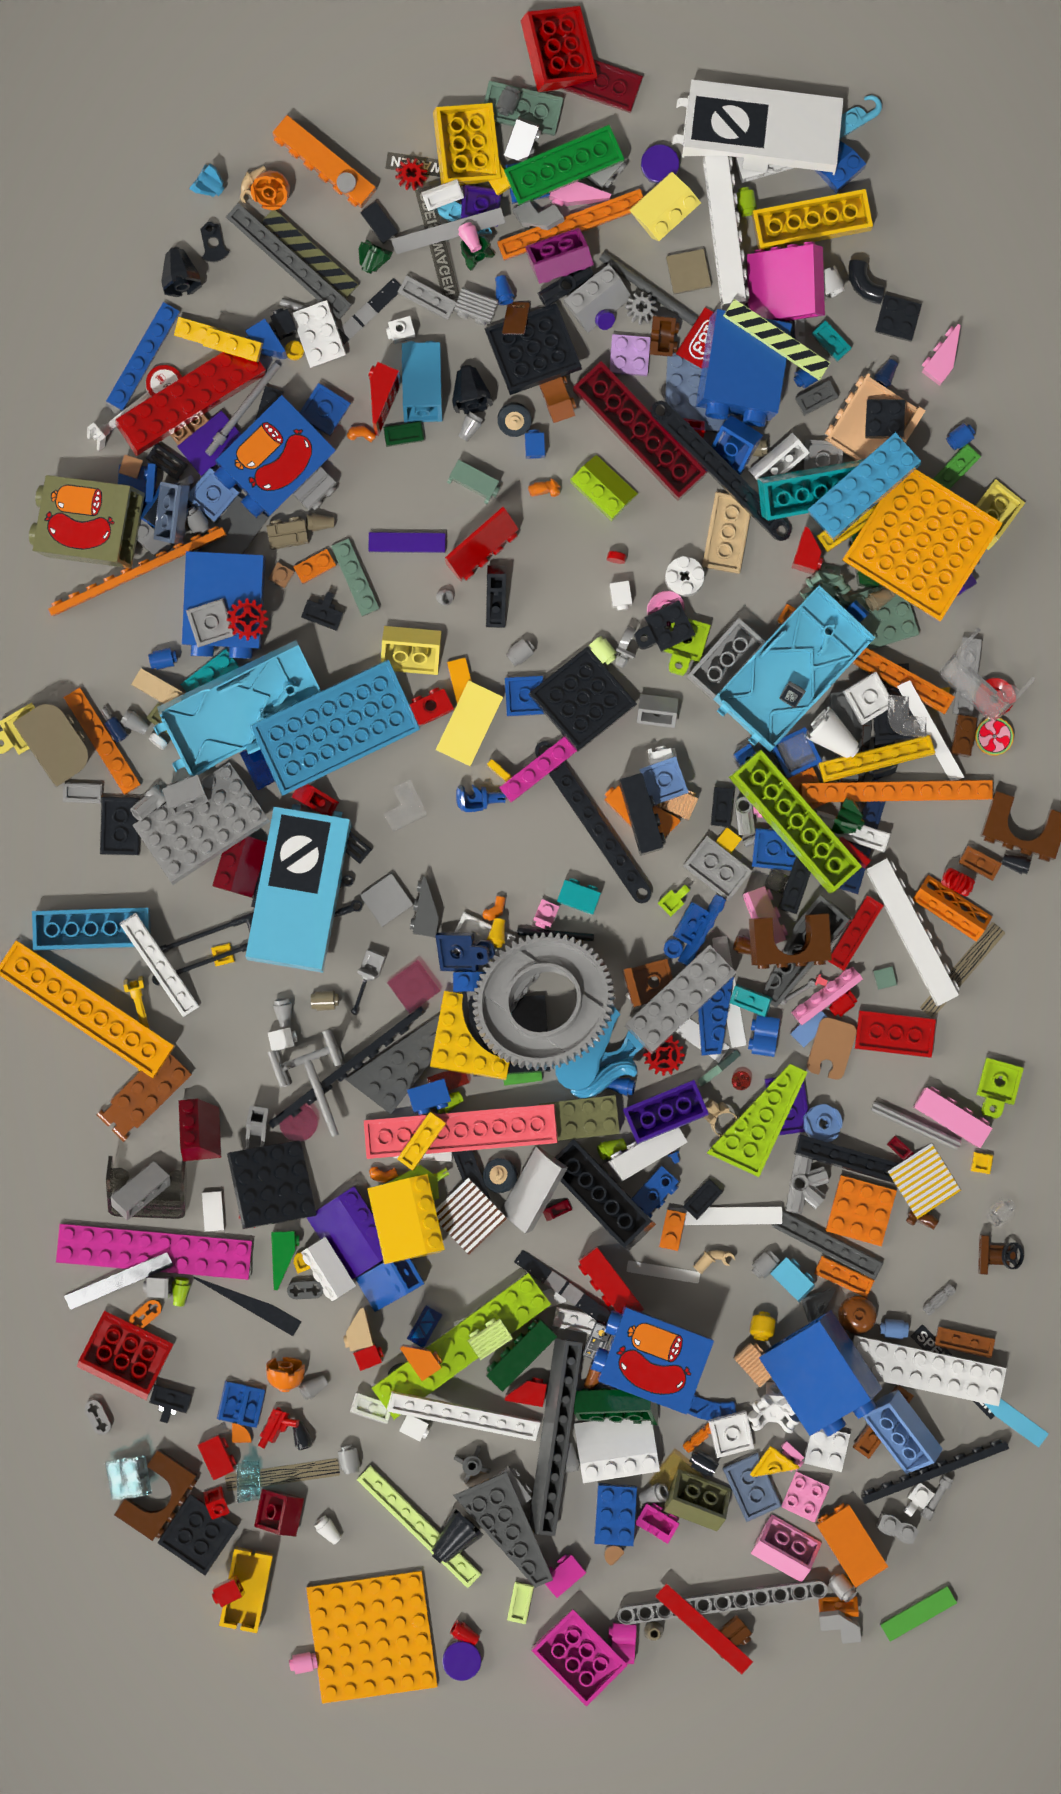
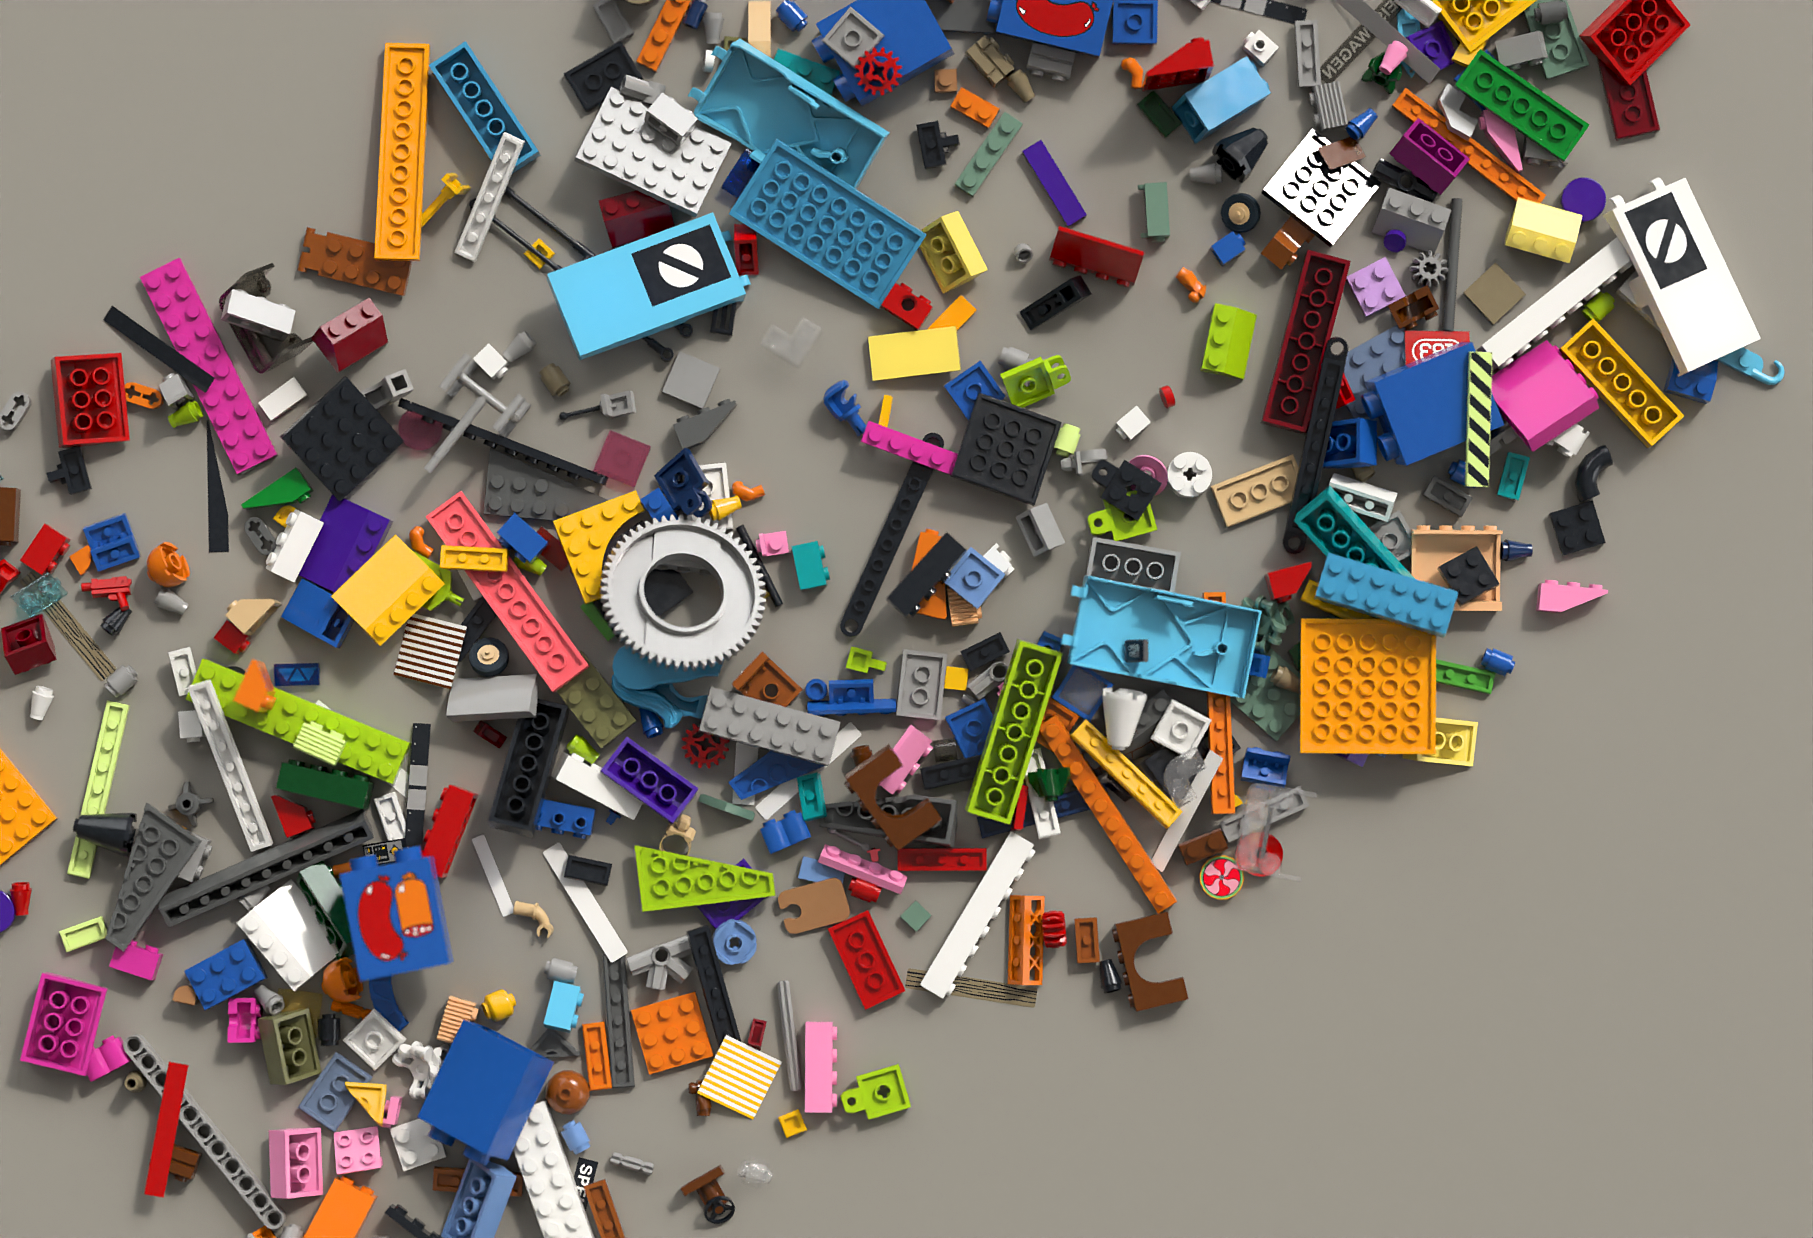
camera: 65 degrees right, 0 degrees up
orange plate [659,1209,686,1251] -> none
clear red tile [731,1071,751,1090] -> none
none -> orange cylinder [321,957,363,1003]
none -> lime plate [1000,355,1071,408]
none -> blue bracket [1240,747,1291,789]

